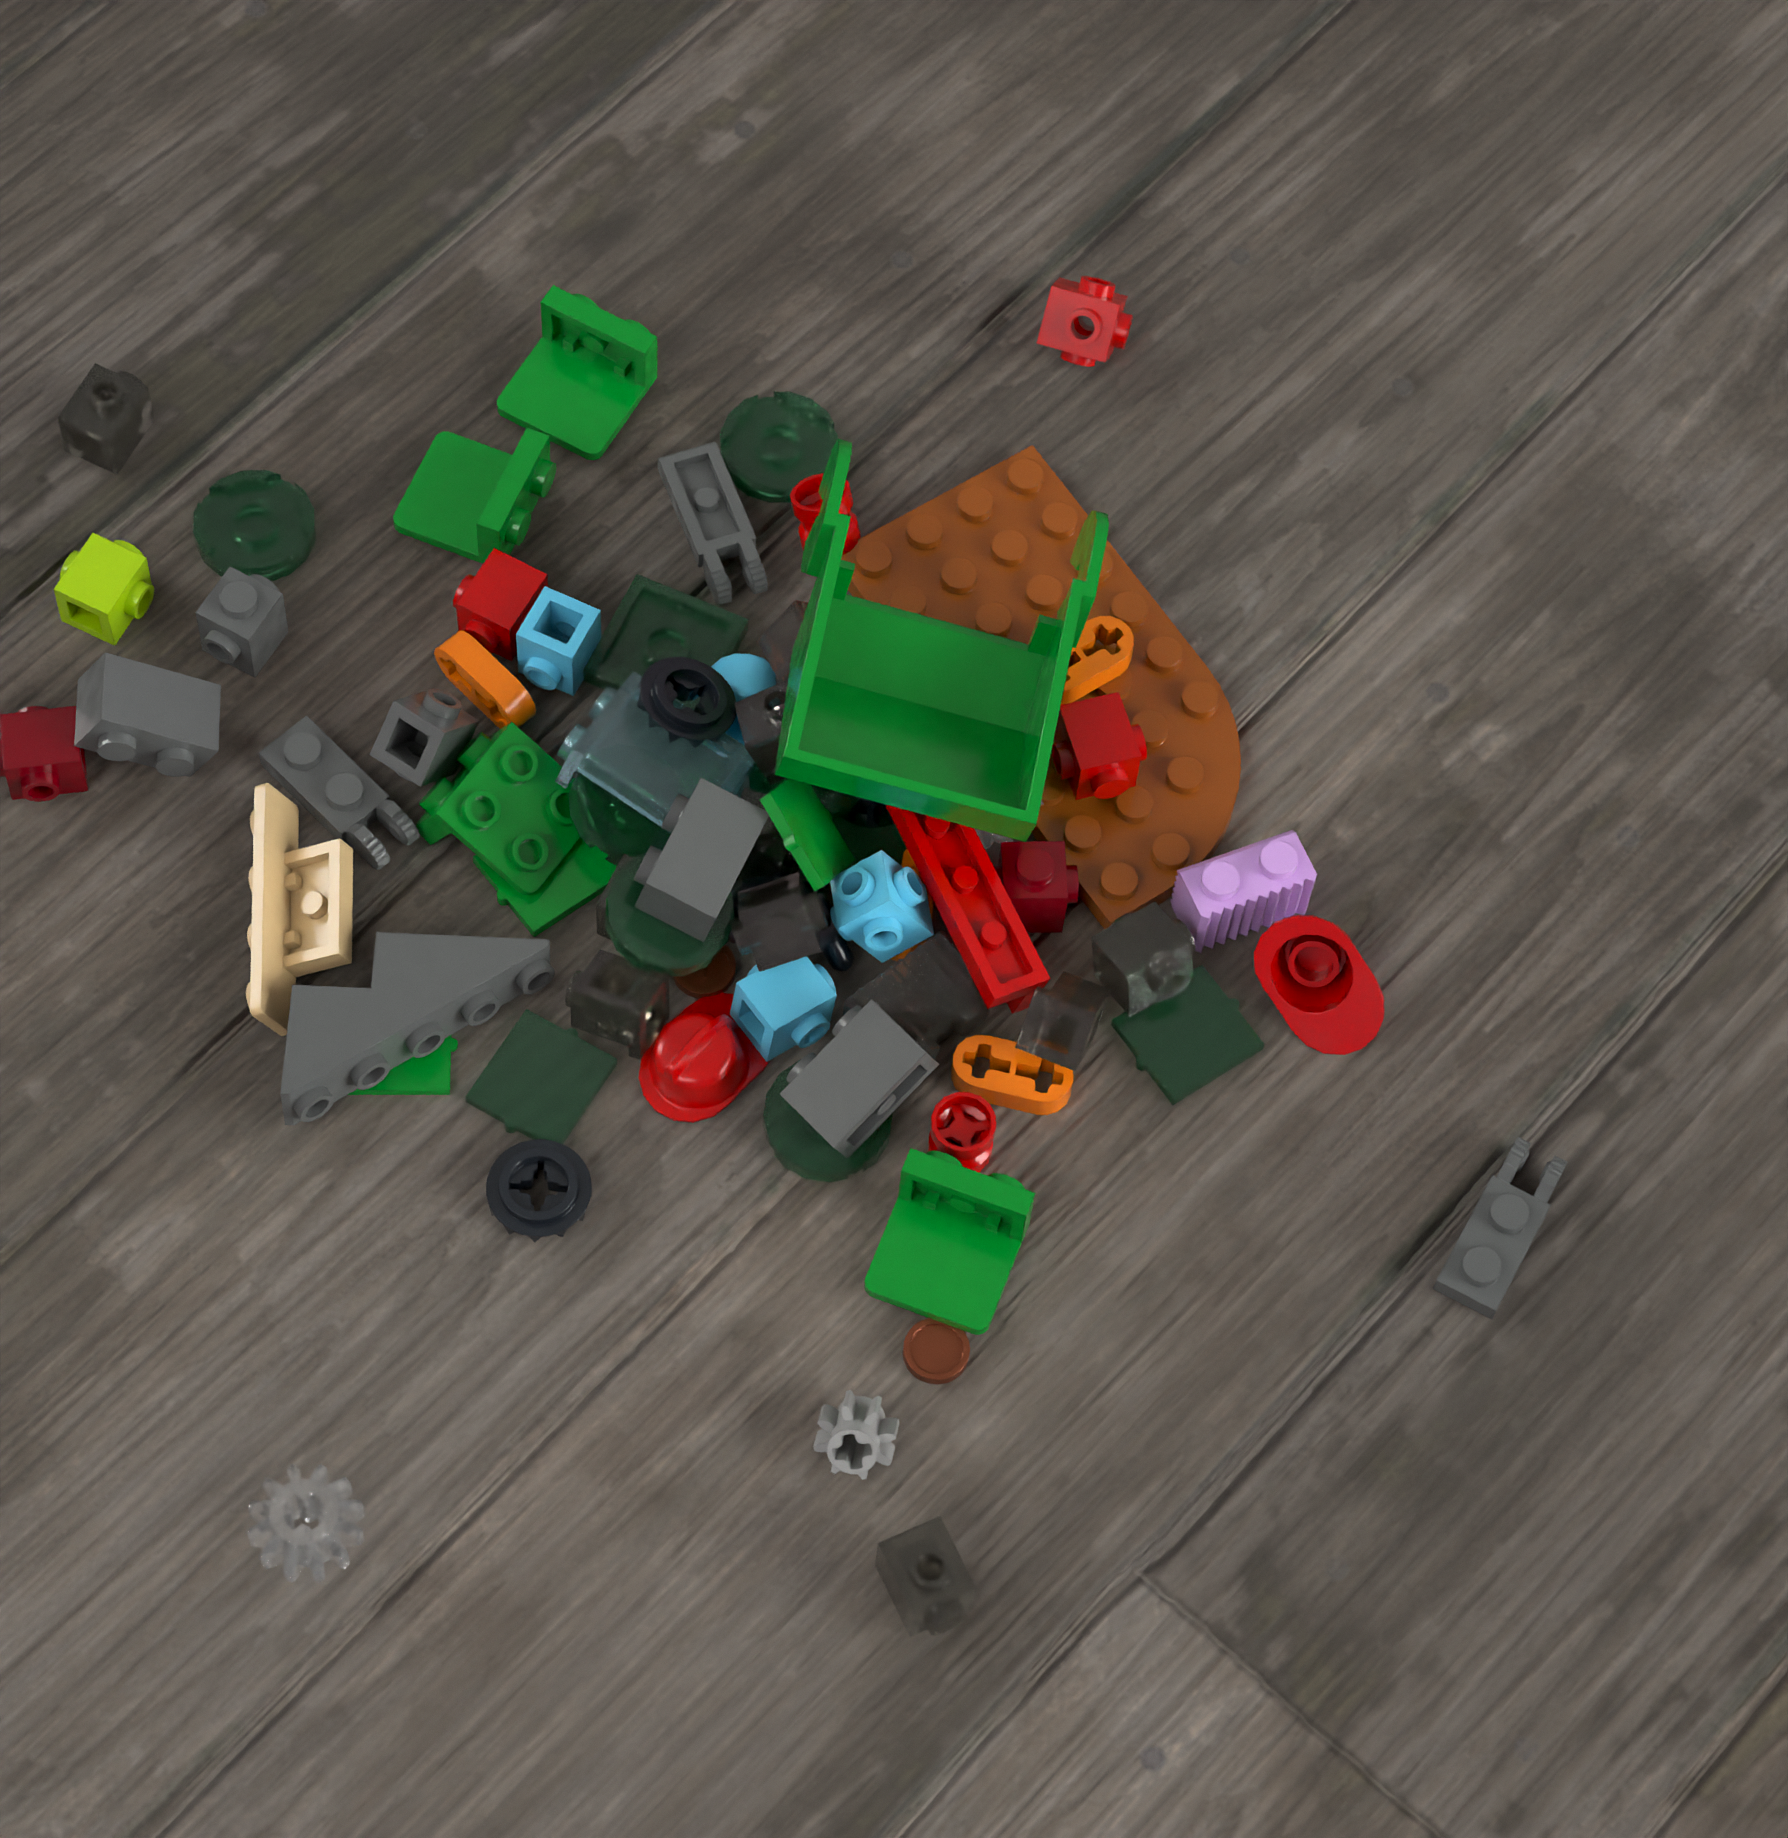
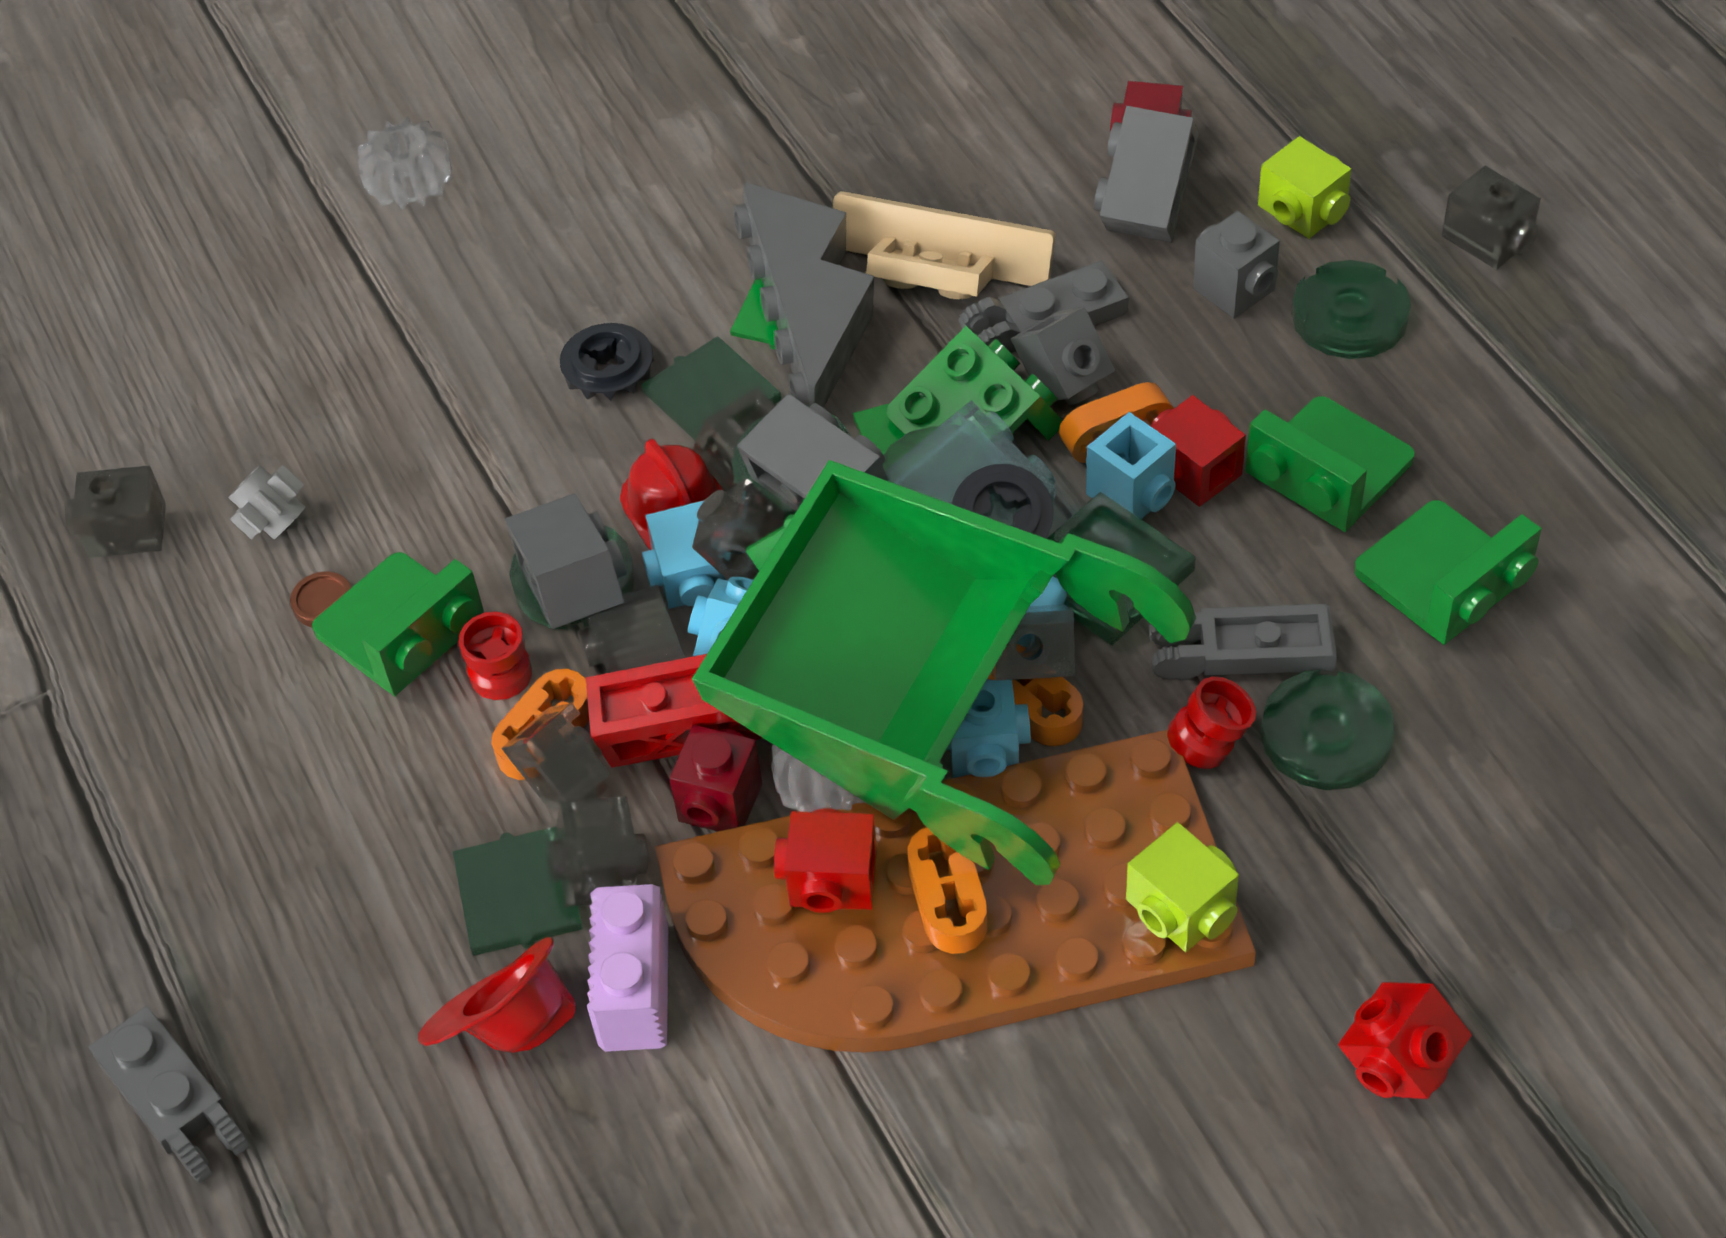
camera: 120 degrees right, 10 degrees down
none -> lime brick [1126,822,1239,952]

